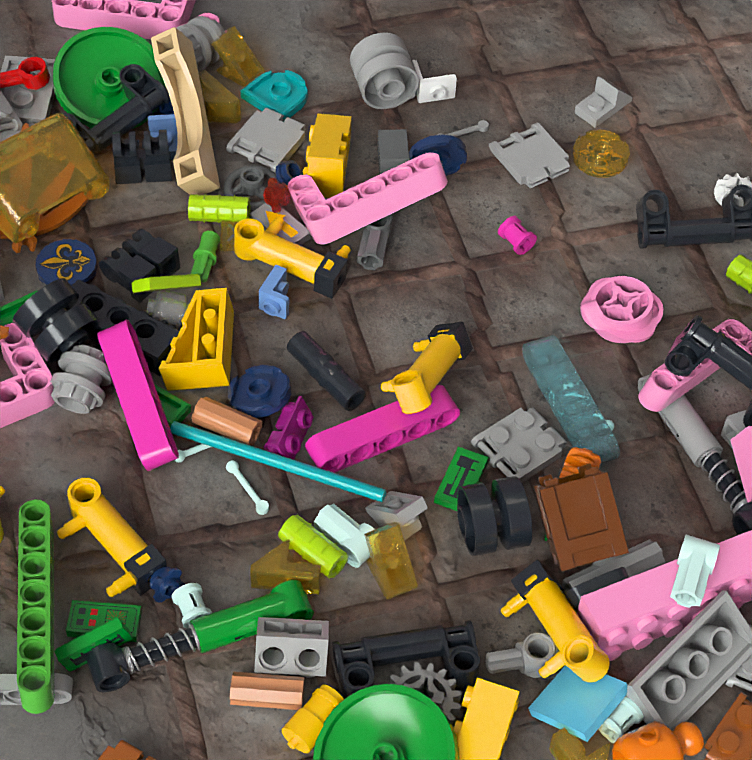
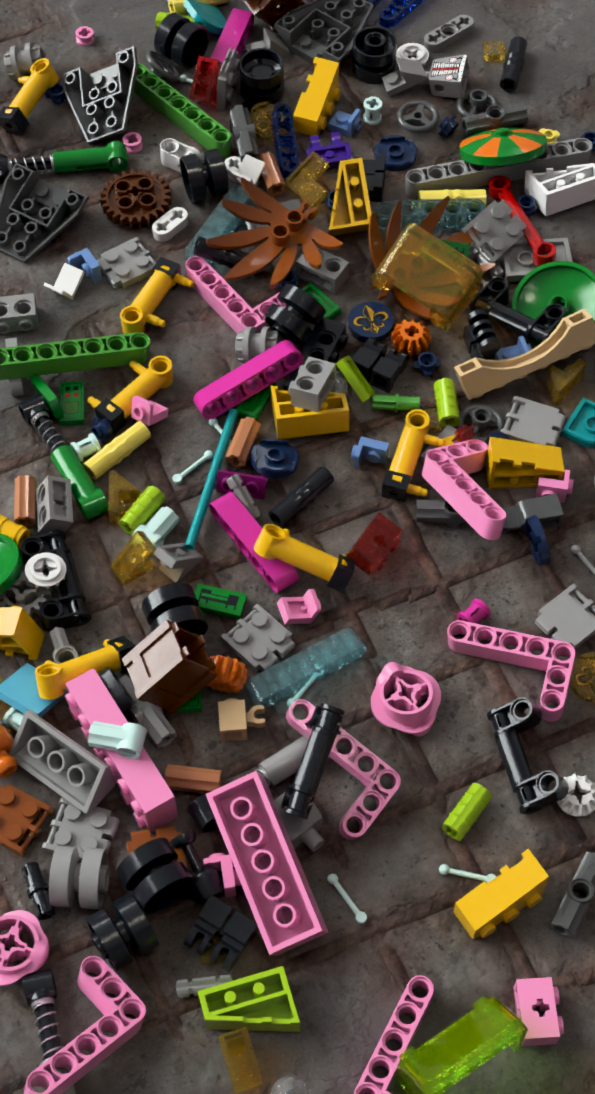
camera: 85 degrees right, 5 degrees up
none -> white gear [25,553,66,590]
none -> light yellow axle [83,421,151,480]
none -> bright pink bracket [131,395,168,426]
none -> nougat axle [165,764,222,794]
none -> tan brick [218,698,265,742]
none -> light grey axle [226,474,261,519]
none -> bright pink bracket [277,589,321,625]
none -> light grey brick [288,357,336,413]
none -> clear red brick [345,512,403,575]
none -> orange gear [391,318,431,358]
none -> dark blue plate [413,352,441,376]
none -> bright pink beam [447,620,575,722]
none -> bright pink bracket [535,470,574,503]

